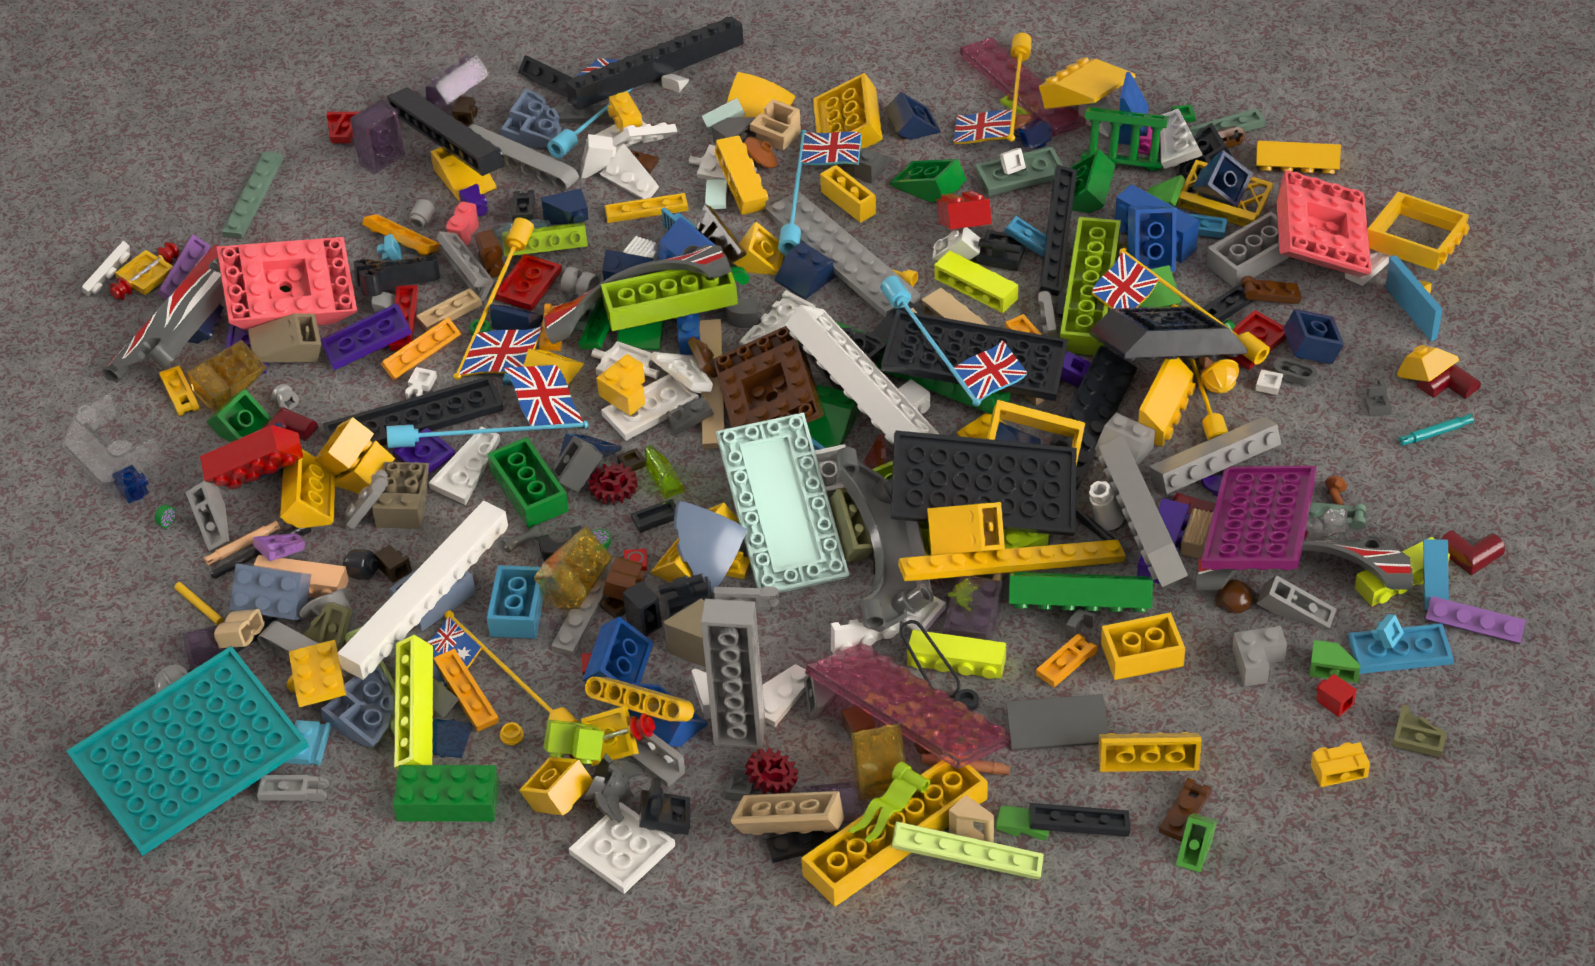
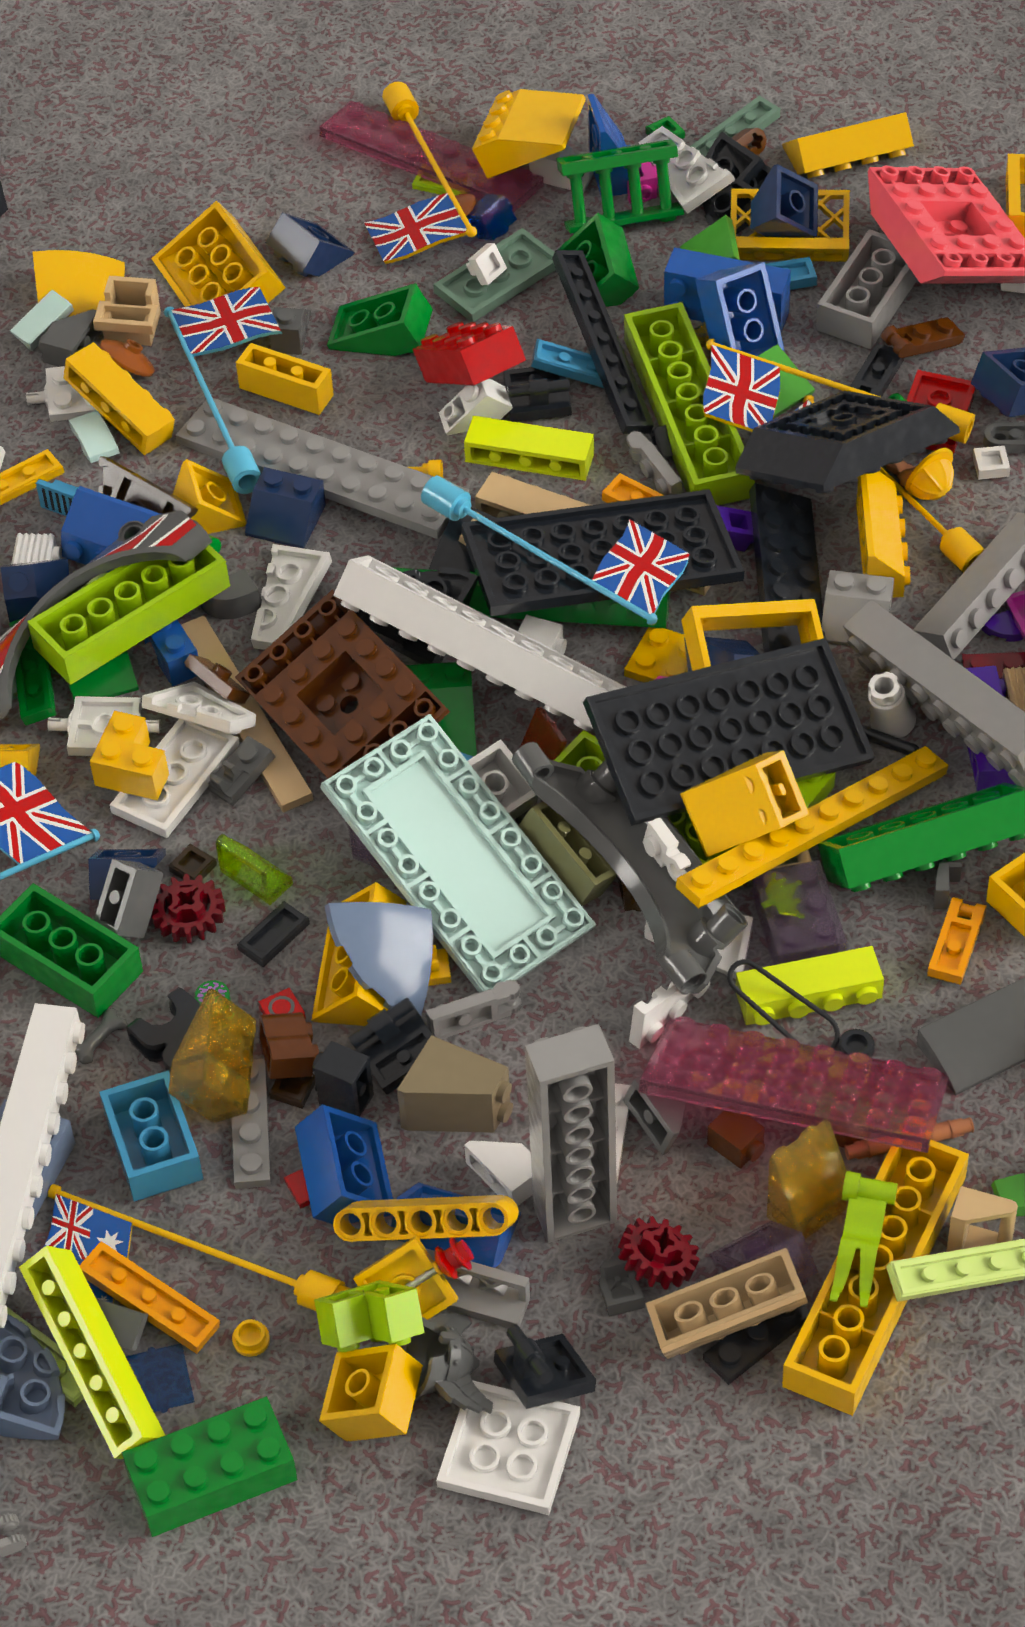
camera: 25 degrees left, 5 degrees up
none -> white plate [643,817,691,882]

